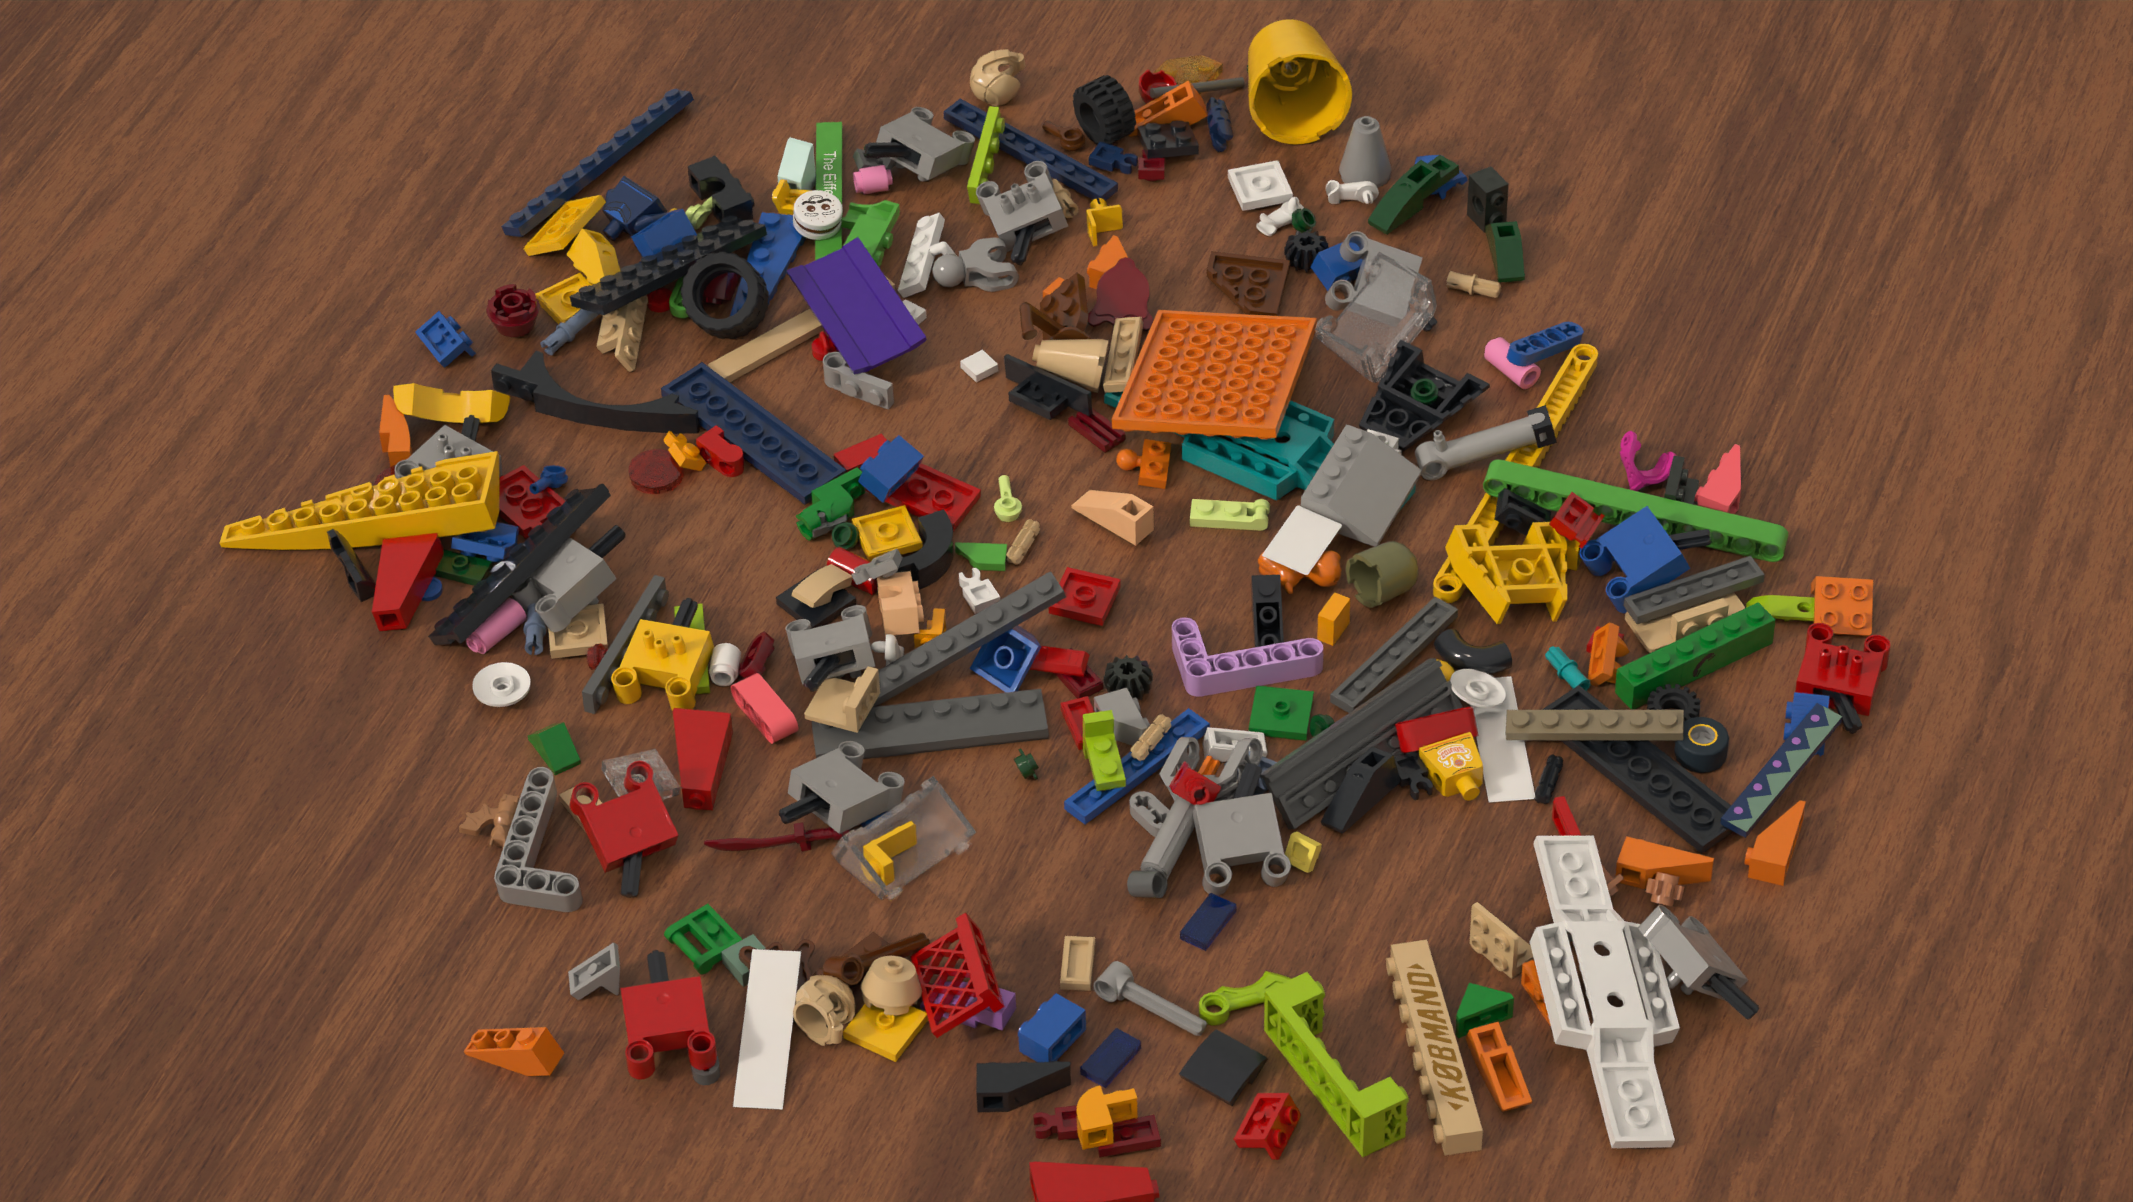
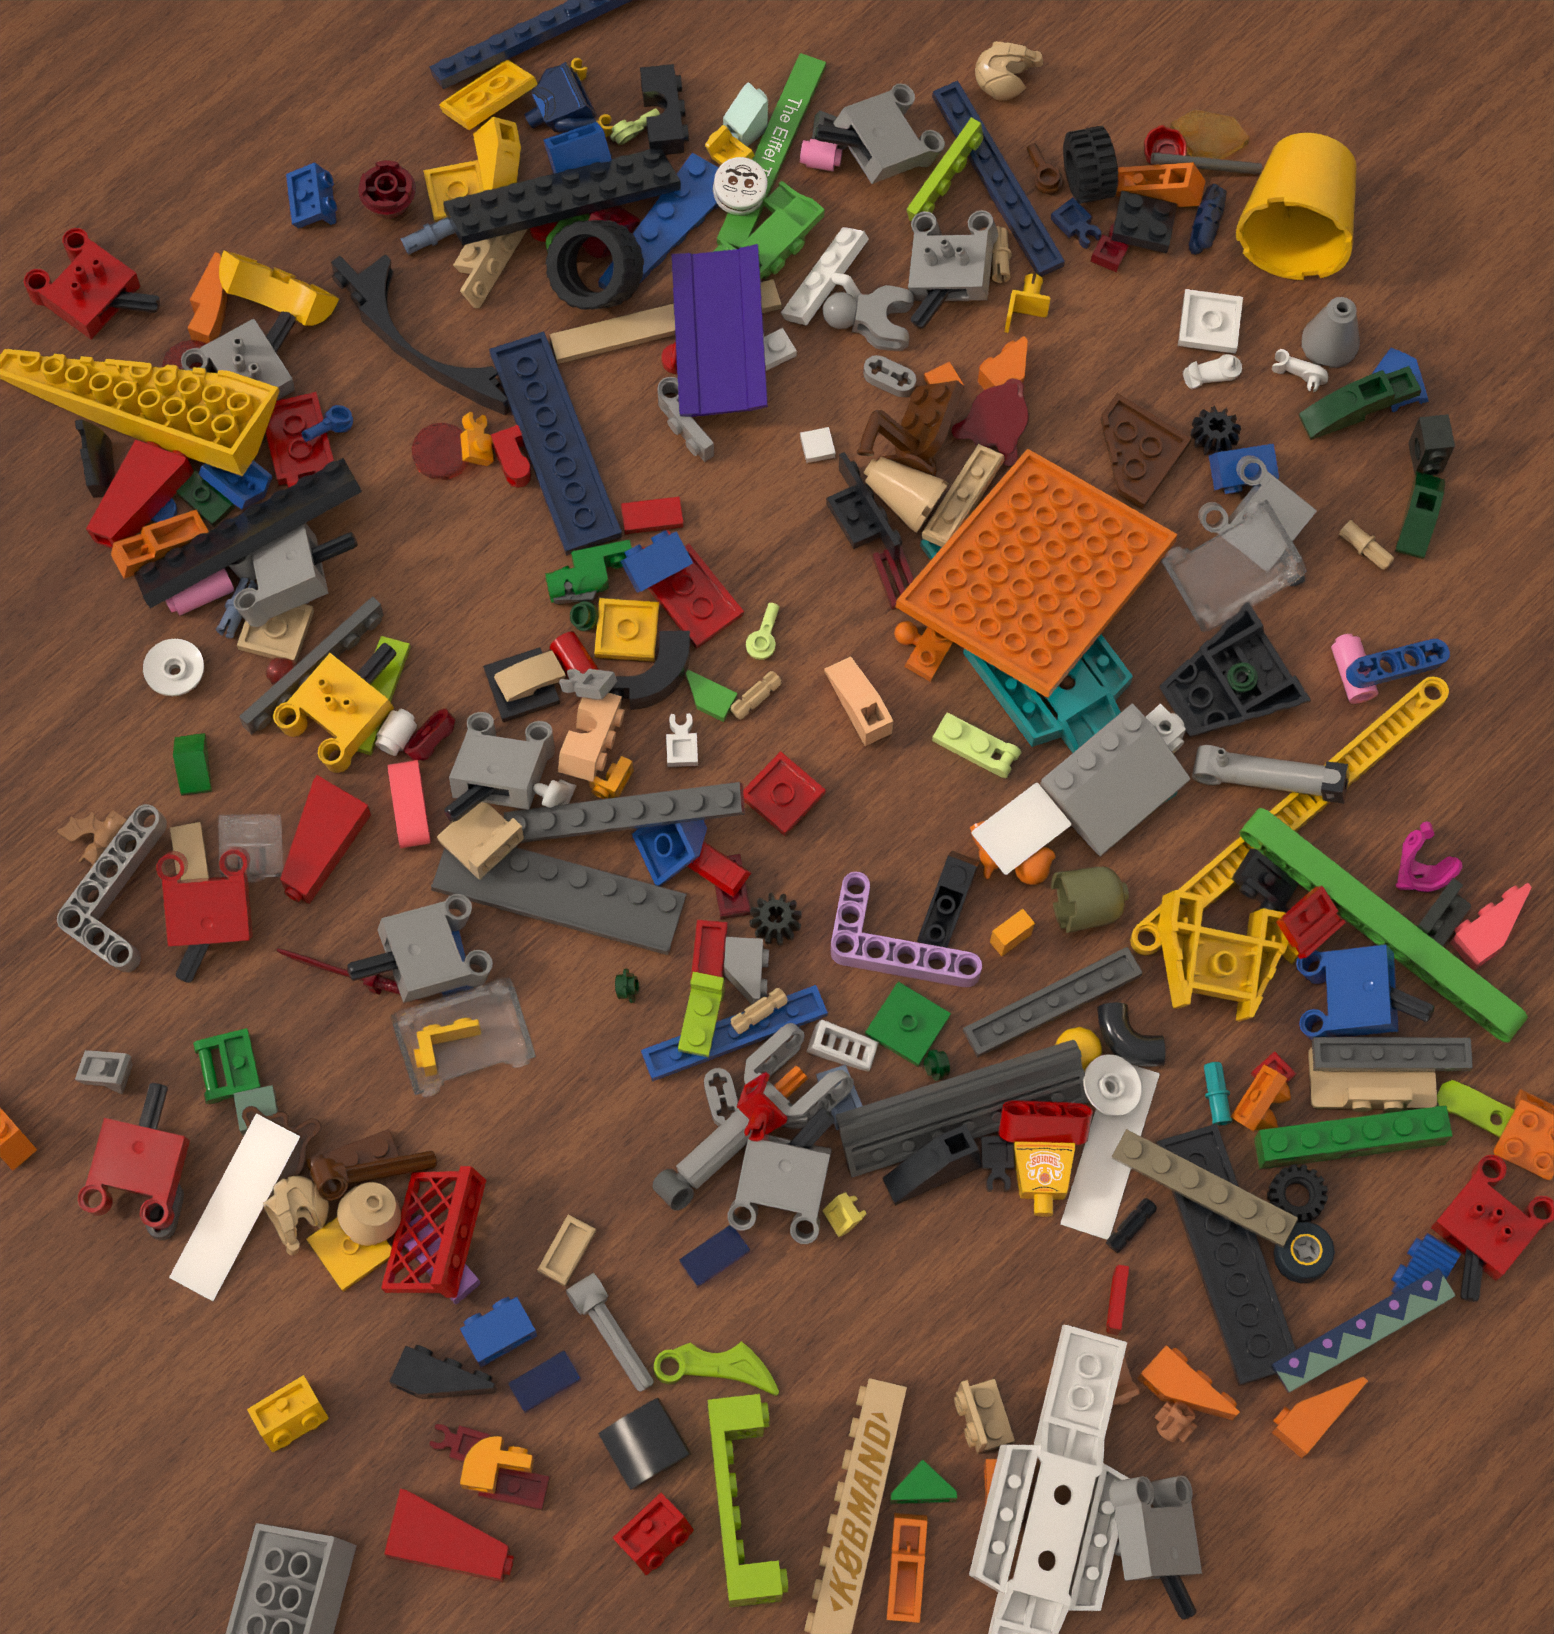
camera: 20 degrees right, 25 degrees up
dark green plate [1292,208,1316,233] -> none
none -> red piece [23,228,160,340]
none -> orange slope [111,510,209,579]
none -> yellow bracket [247,1375,329,1452]
none -> light grey beam [863,355,916,397]

